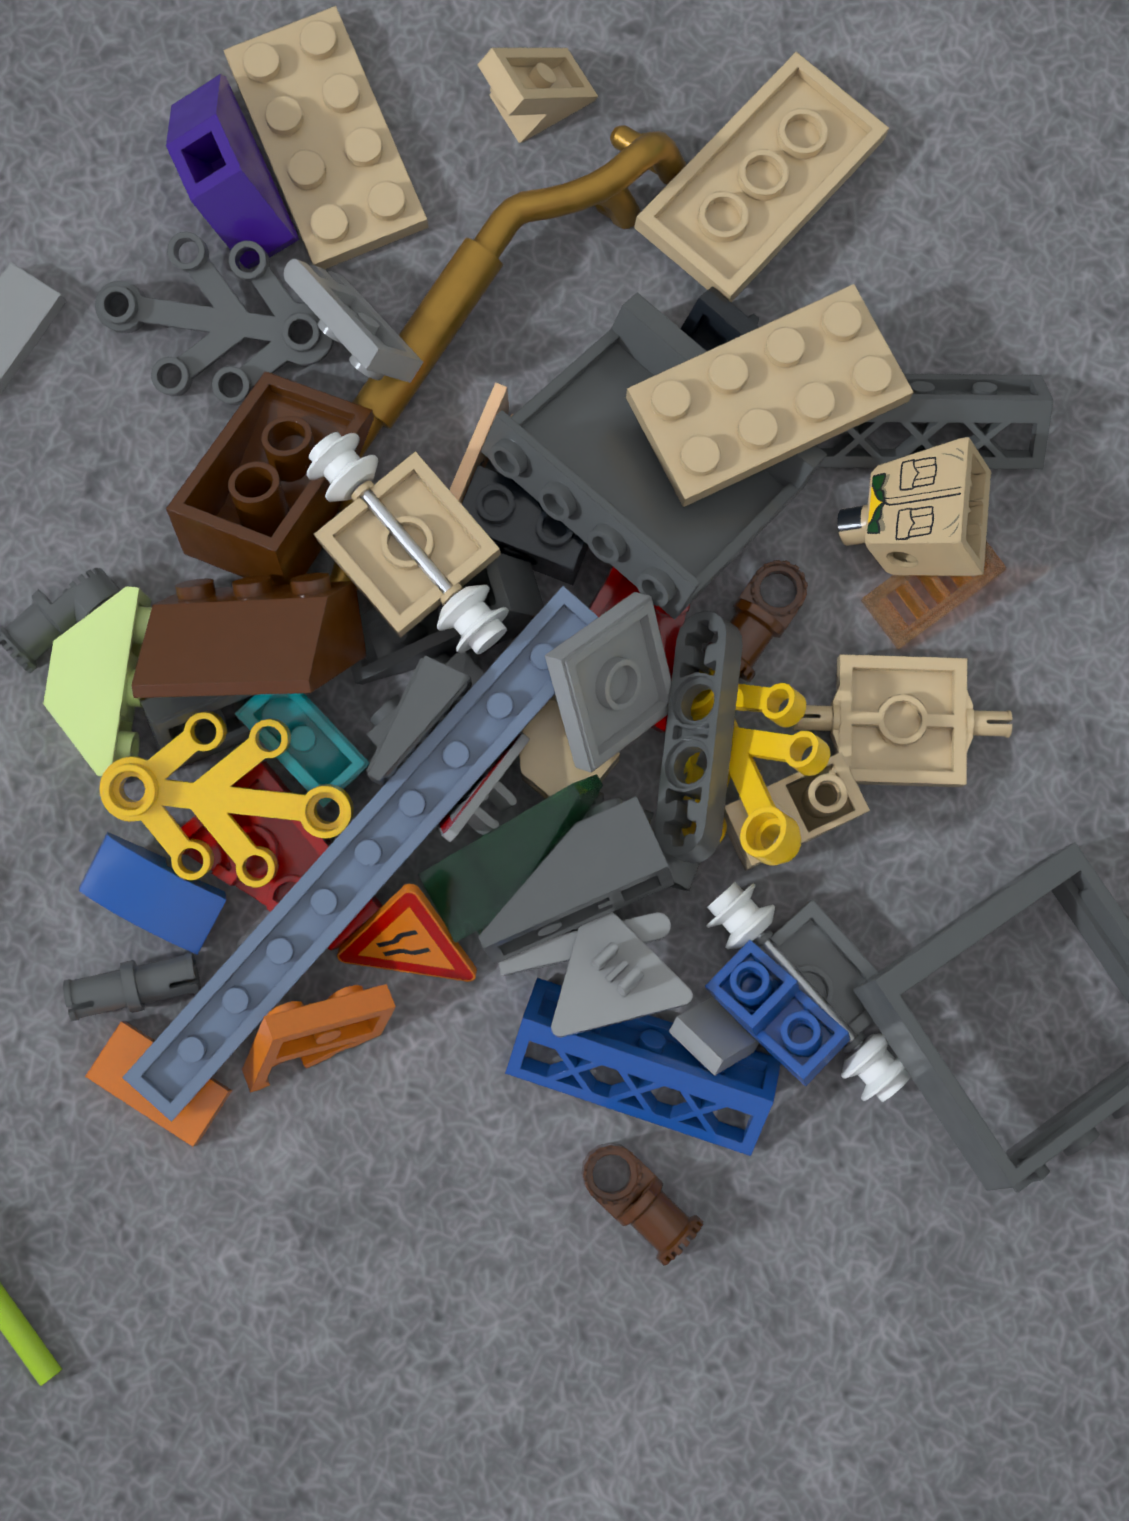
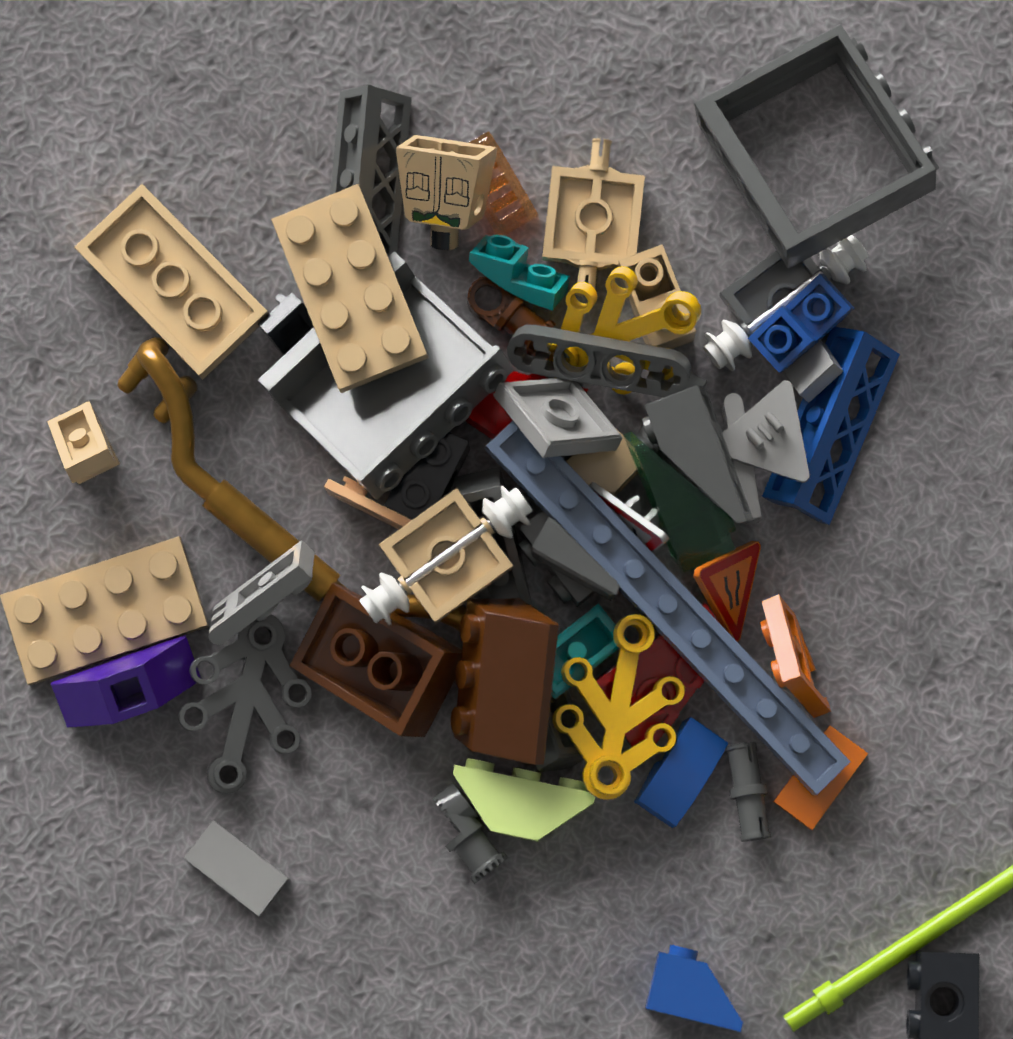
camera: 80 degrees left, 0 degrees up
reddish brown connector [581,1143,704,1266] -> none
none -> teal slope [469,235,570,311]

